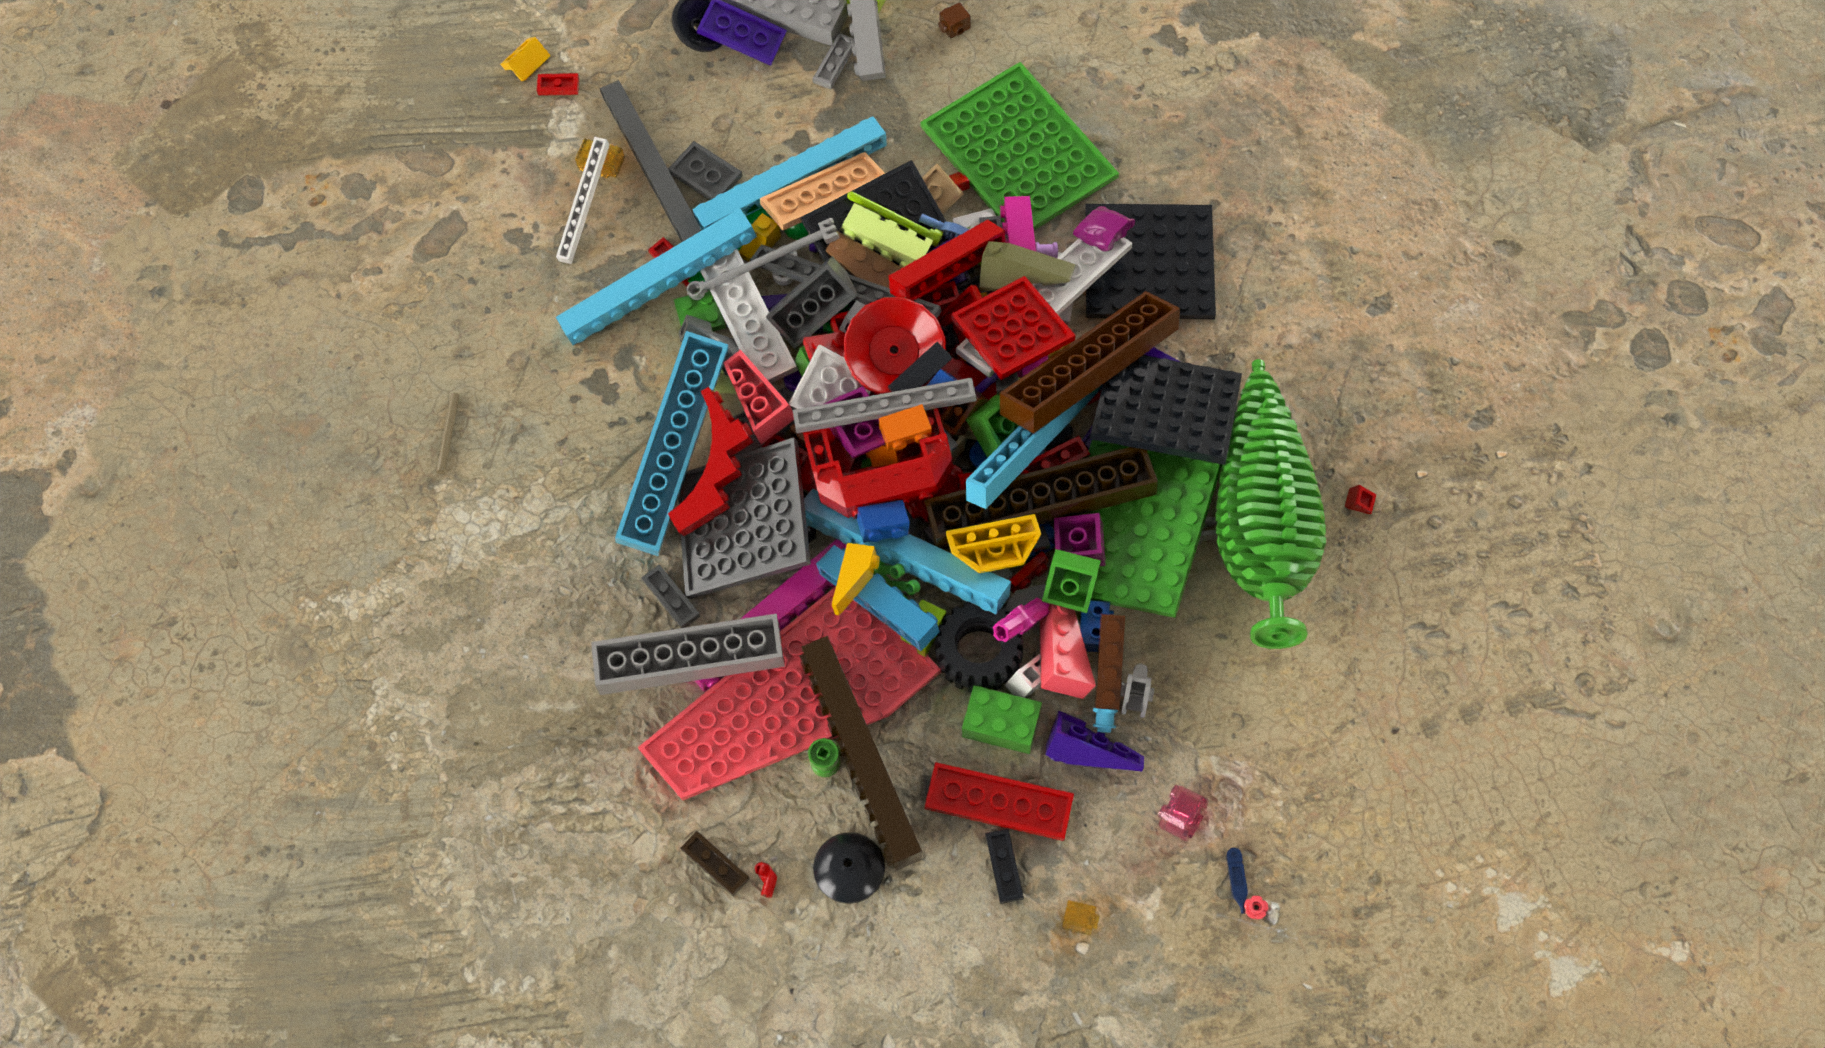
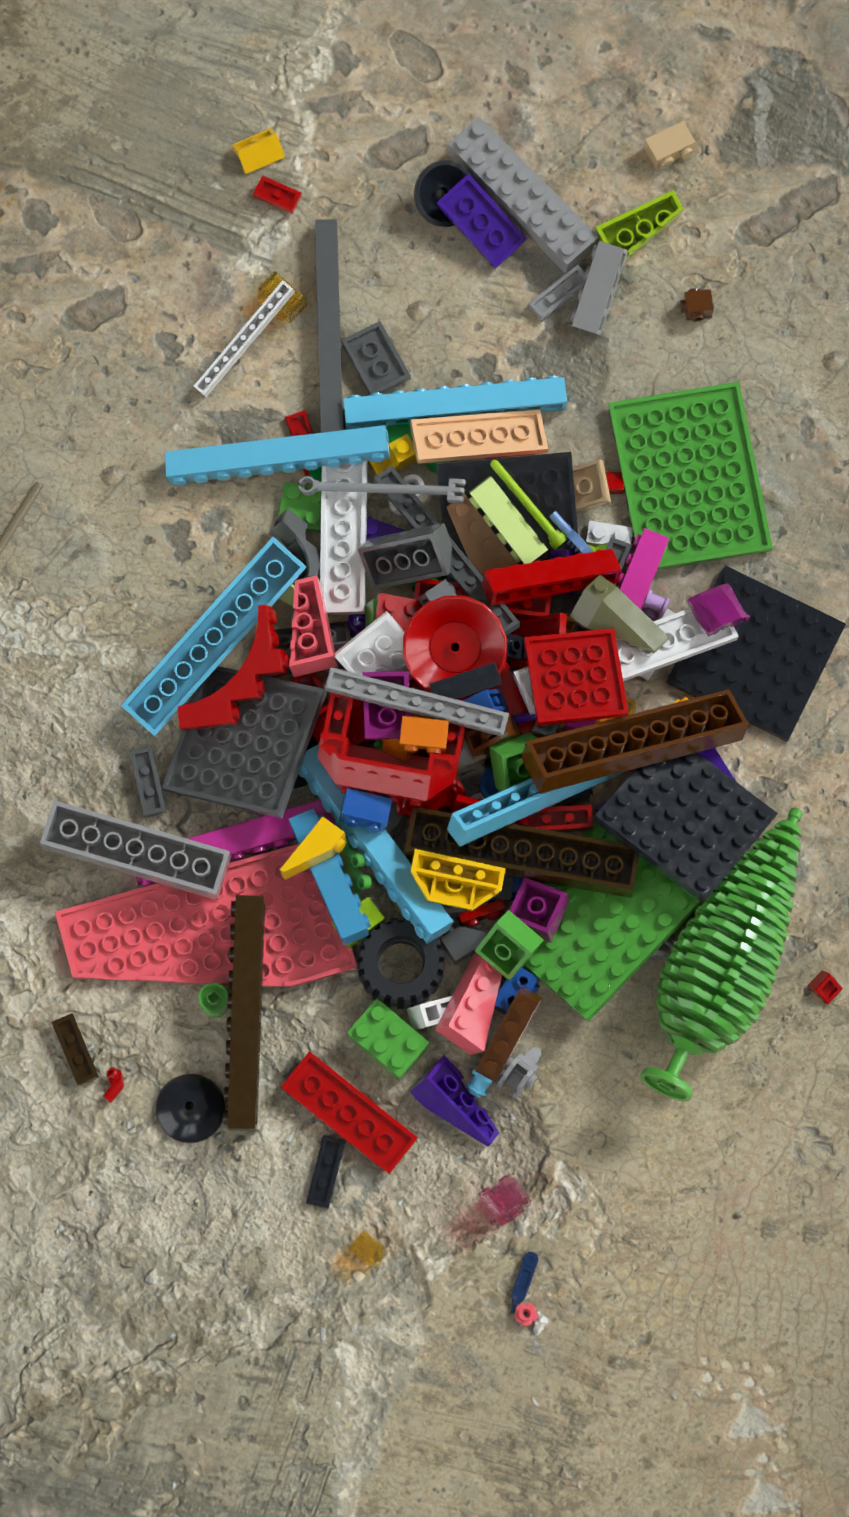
camera: 20 degrees right, 10 degrees up
dark pink piece [993,598,1049,642] -> none

